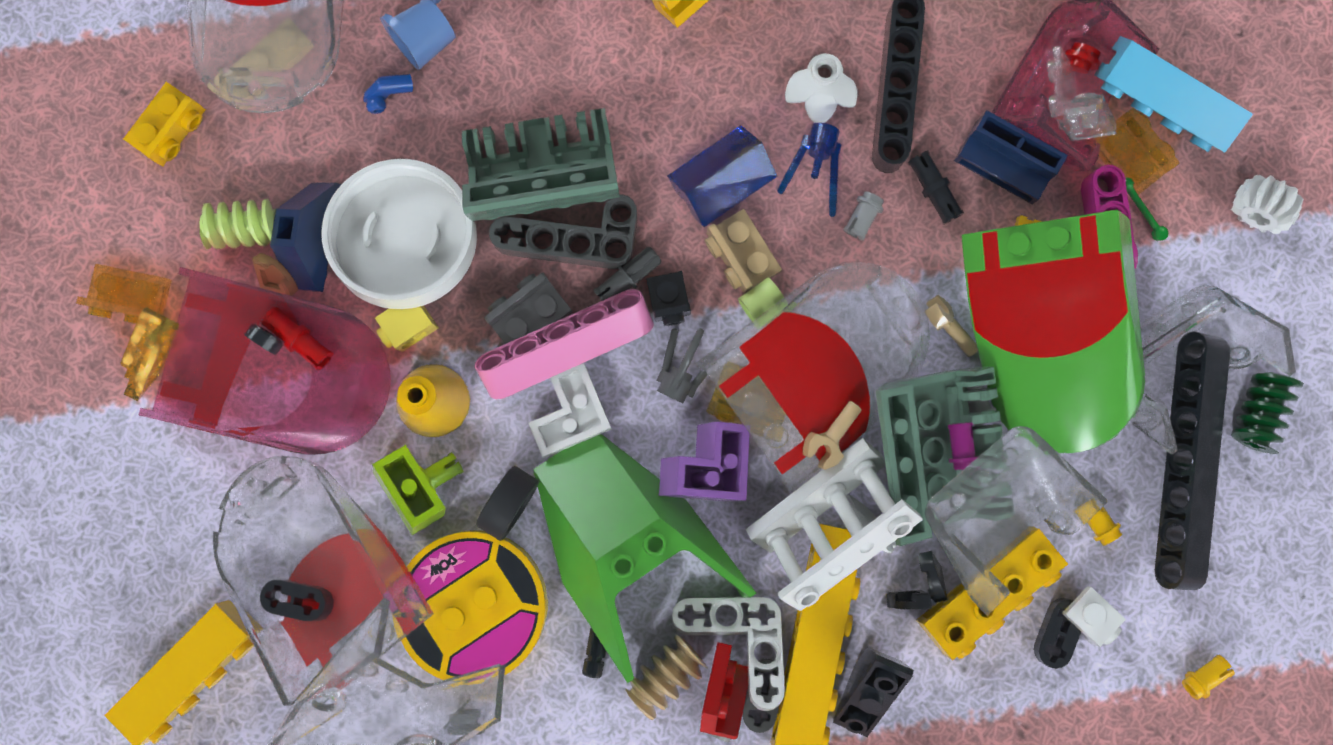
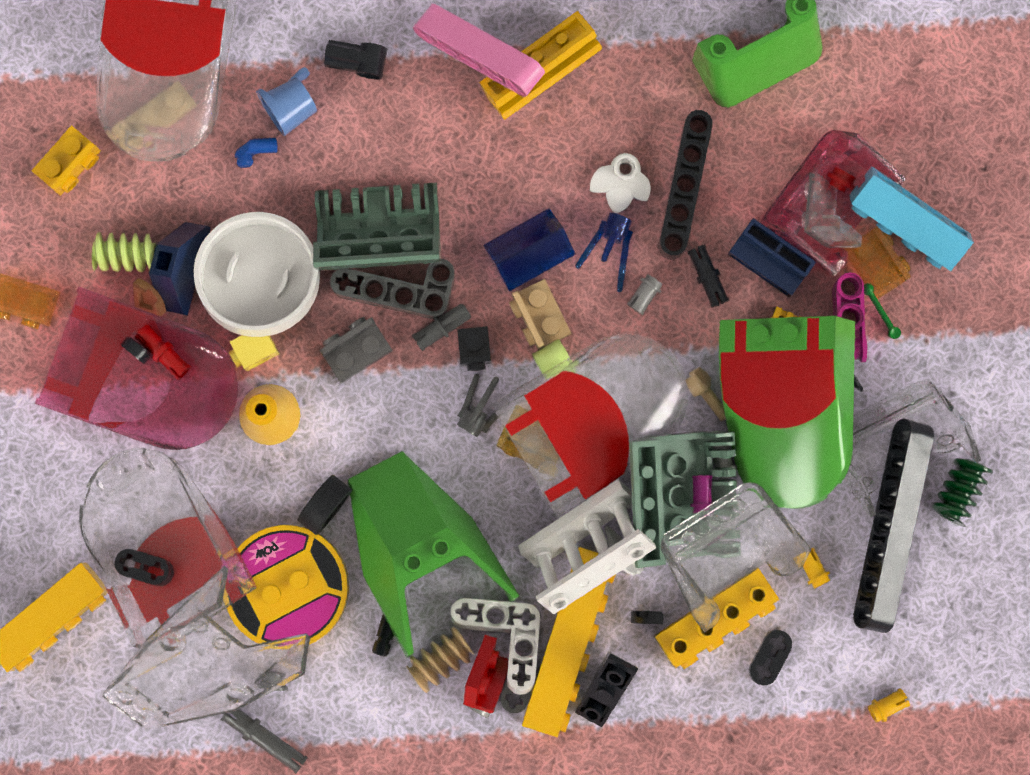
camera: 10 degrees right, 0 degrees up
clear yellow bracket [120,308,180,401] -> none
lime brick [372,445,464,535] -> none
bright pink beam [475,289,654,399] -> none
white plate [529,363,612,458] -> none
medium lavender brick [659,421,750,502] -> none
tan bar [803,401,862,470] -> none
black tile [918,550,948,603] -> none
white bracket [1062,586,1126,647] -> none
white gear [1231,175,1304,234] -> none

